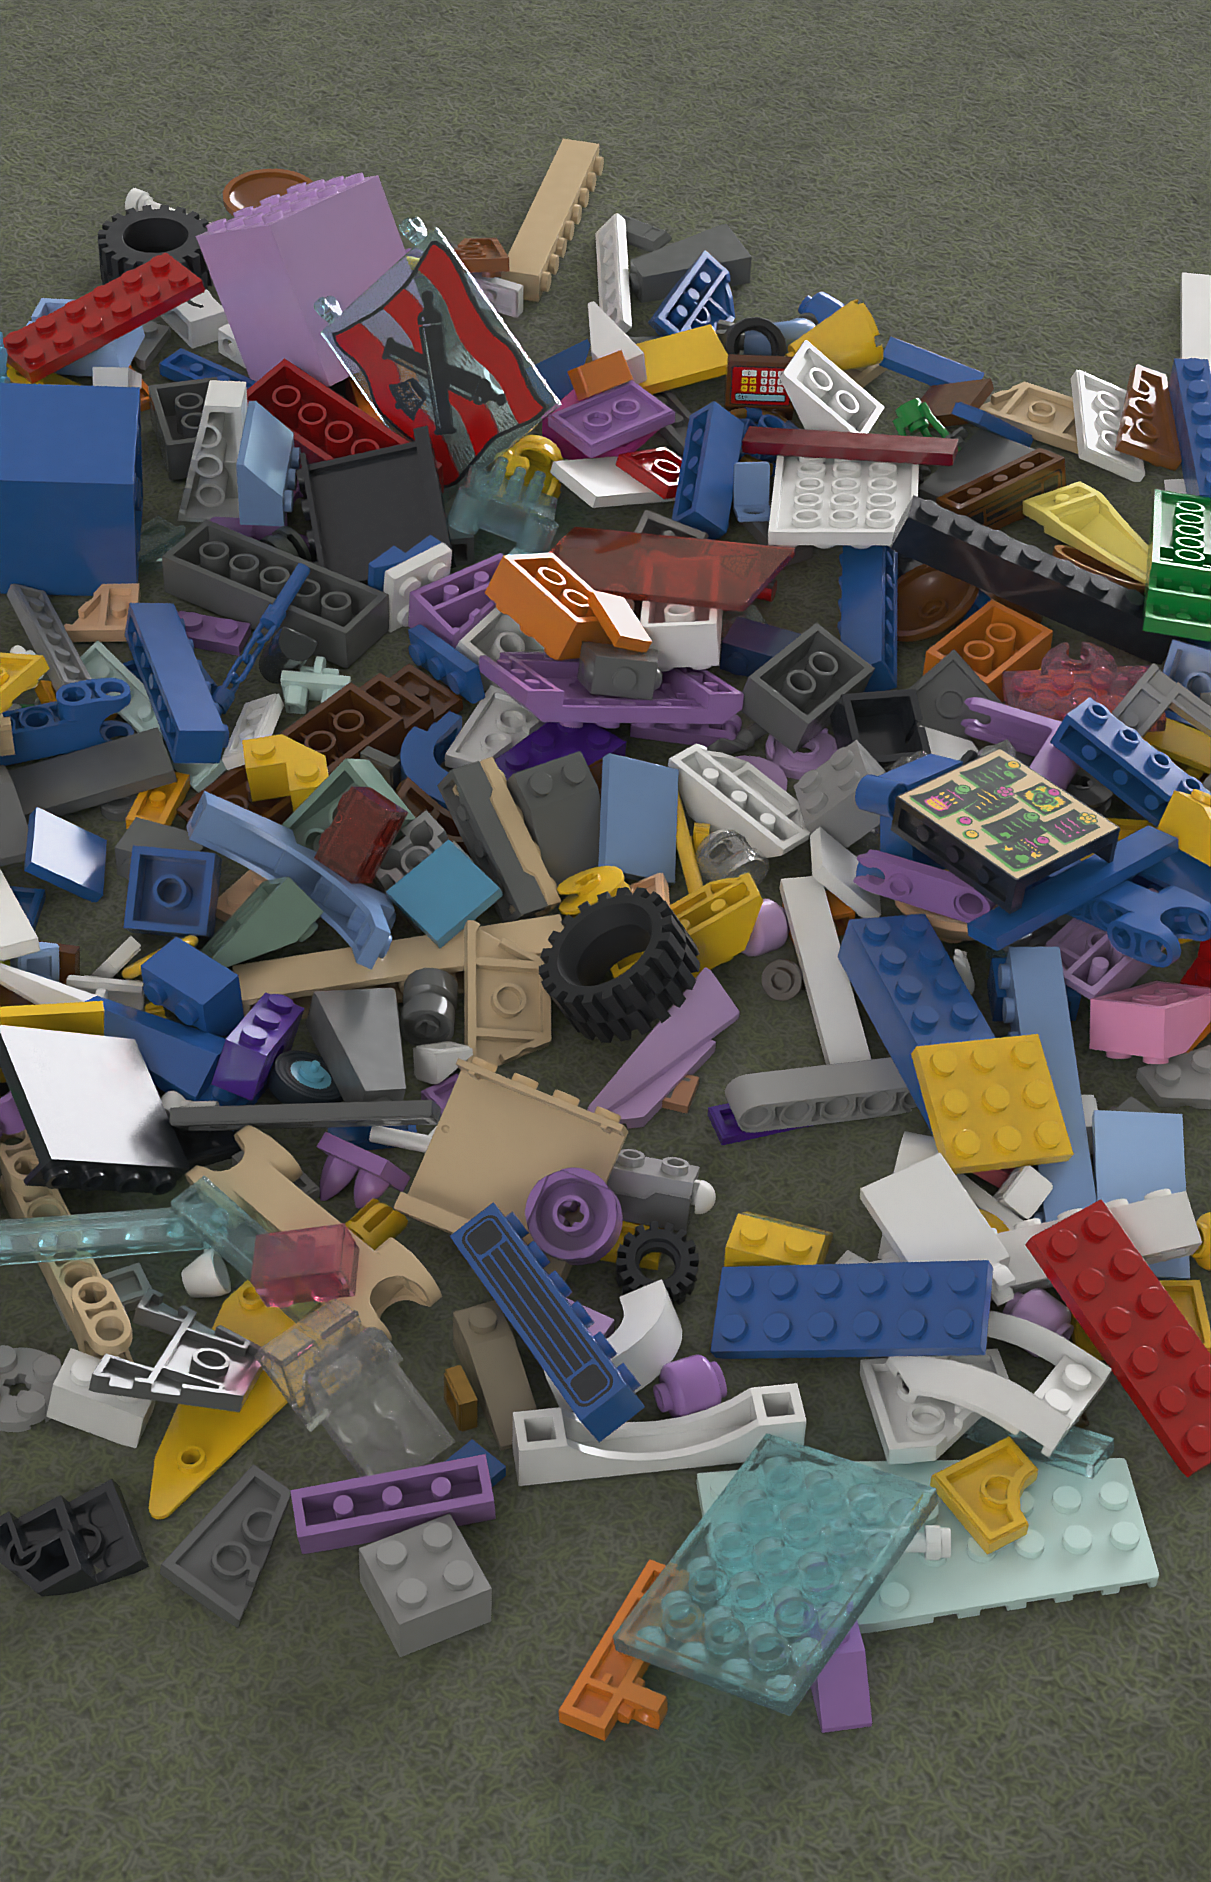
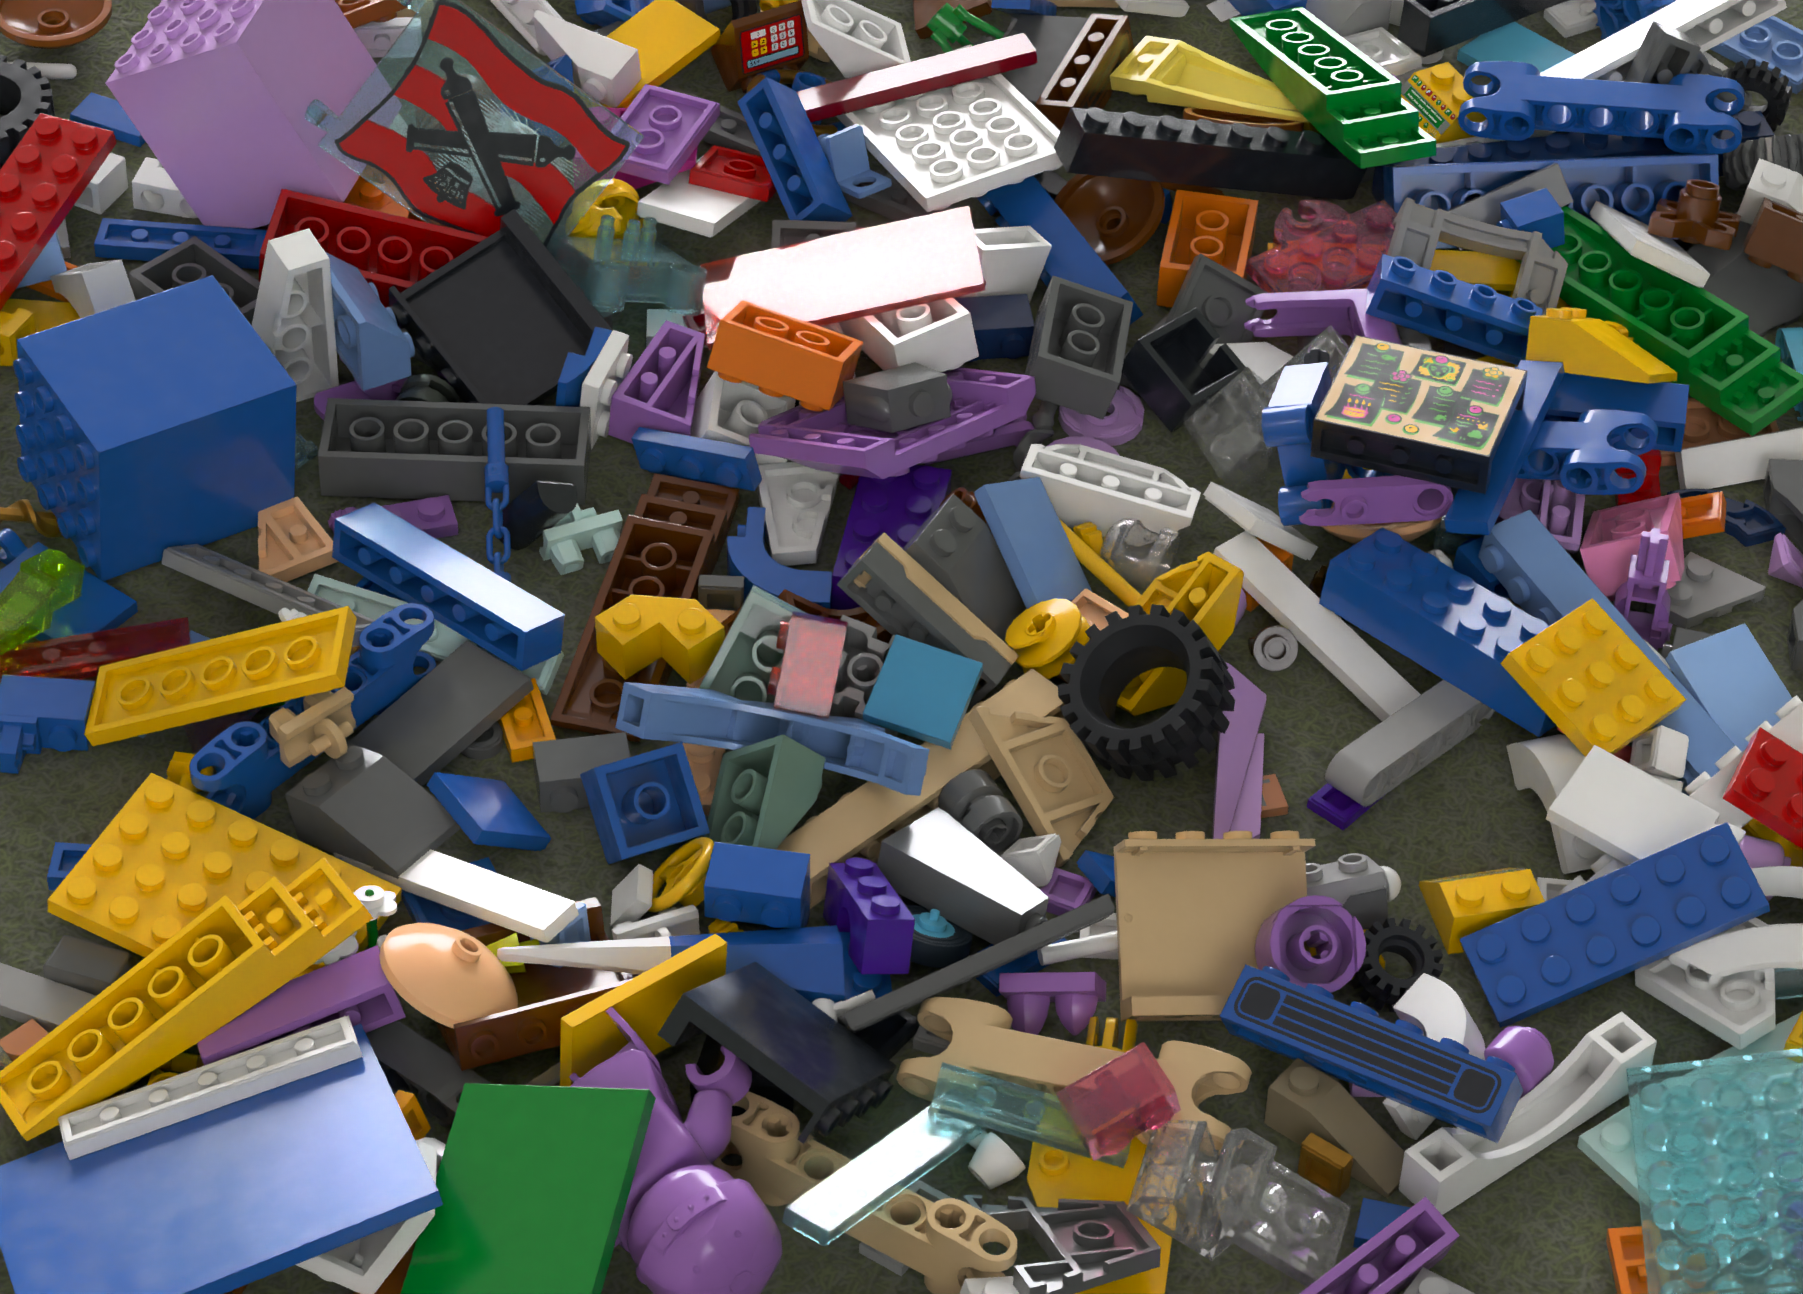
camera: 30 degrees left, 0 degrees up
white tile [222,693,284,770] -> none
orange piece [567,350,633,401] -> none
tile [587,590,652,653] -> none
light grey brick [794,740,885,848] -> none
none -> white torso [952,226,1052,303]
none -> medium lavender piece [1613,528,1673,651]

